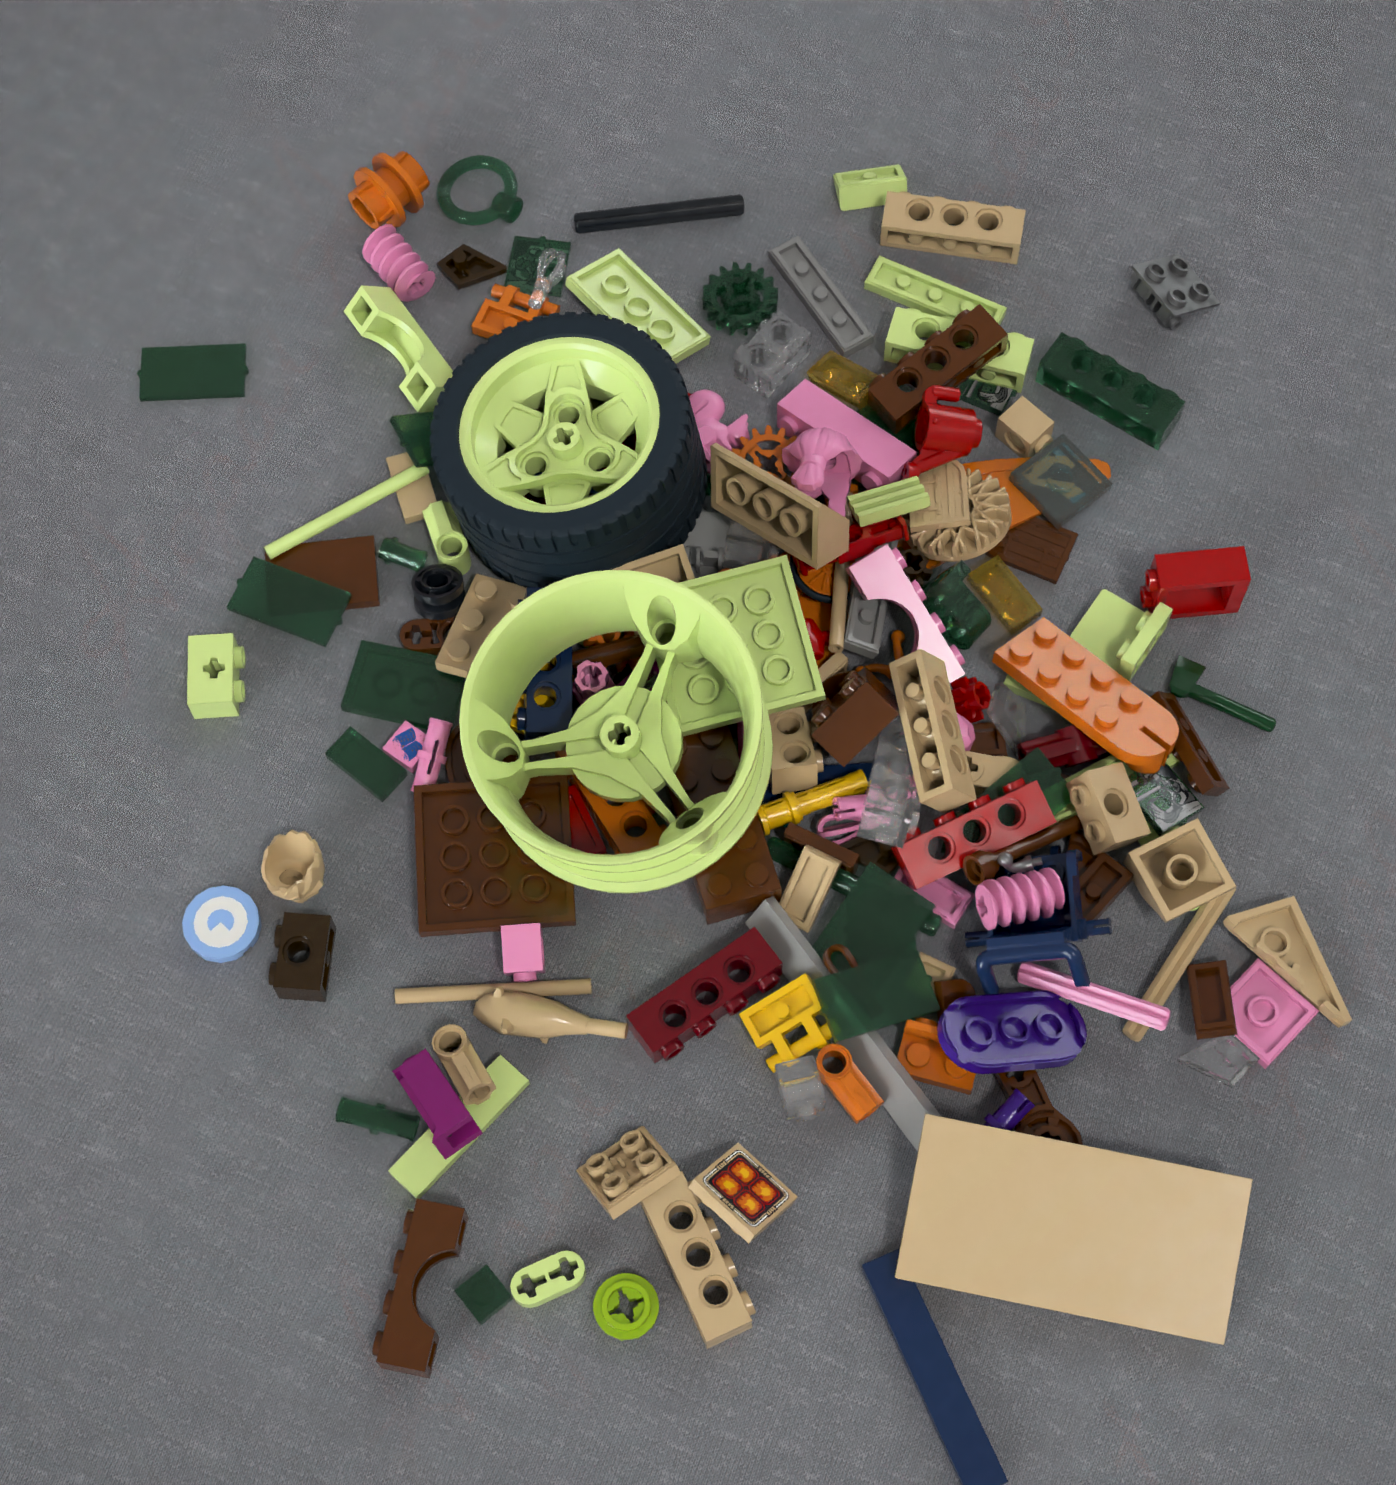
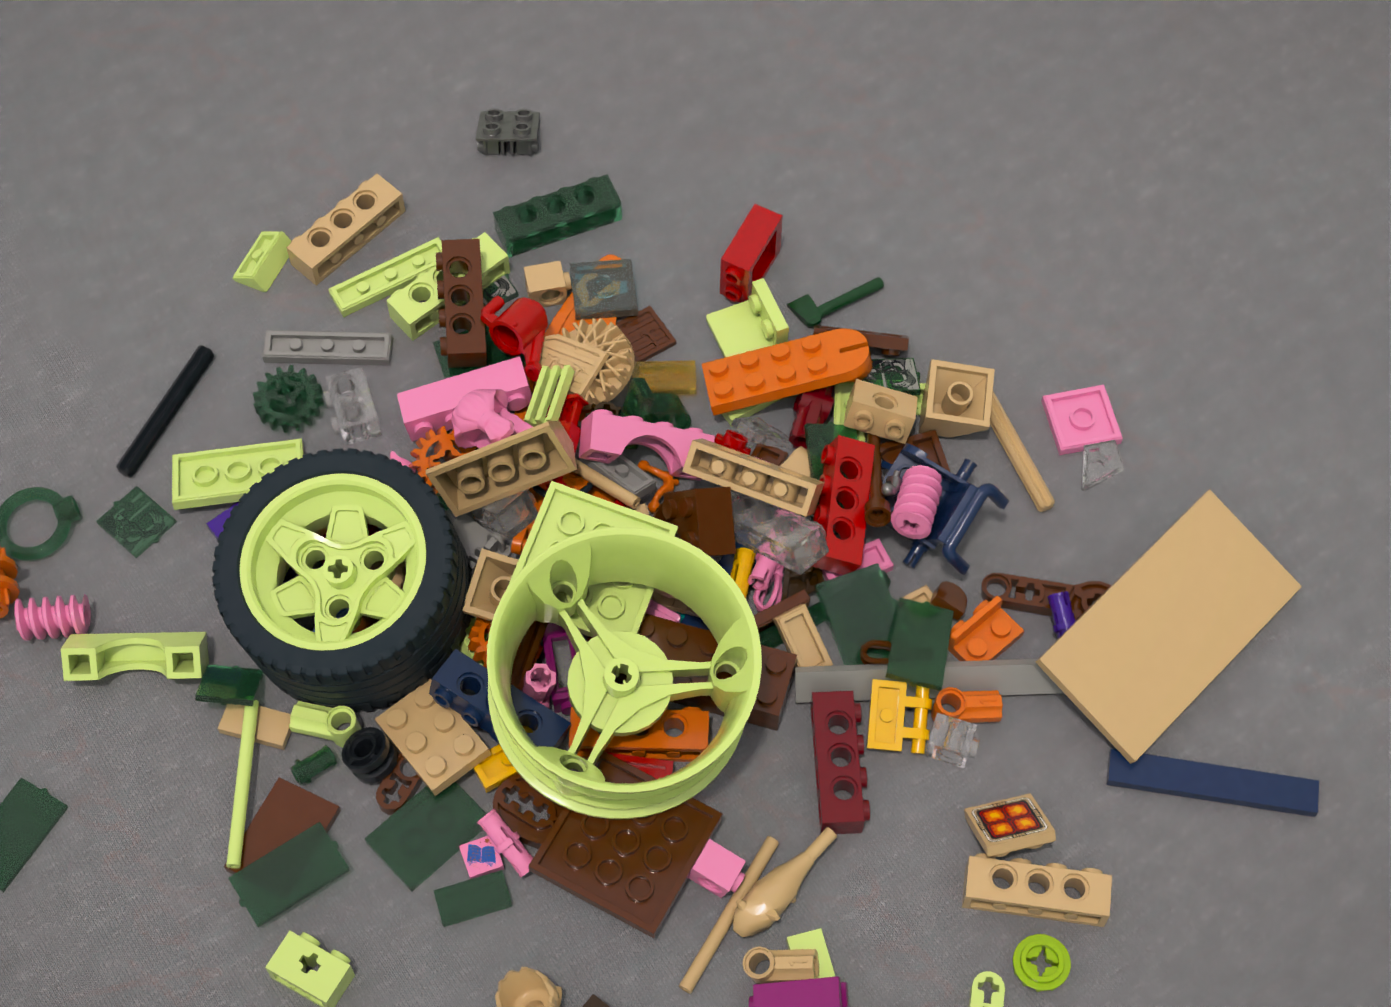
camera: 60 degrees left, 5 degrees down
dark brown piece [437,244,507,289] -> none
orange plate [471,283,560,339] -> none
clear piece [528,248,566,310] -> none
tan tile [576,1126,682,1220] -> none
clear yellow plate [807,350,878,410] -> none
dark purple tile [937,991,1087,1074] -> none
bright pink axle [1017,962,1170,1031] -> none
reddish brown tile [1187,960,1237,1040] -> none
tan wing [1223,896,1352,1028] -> none

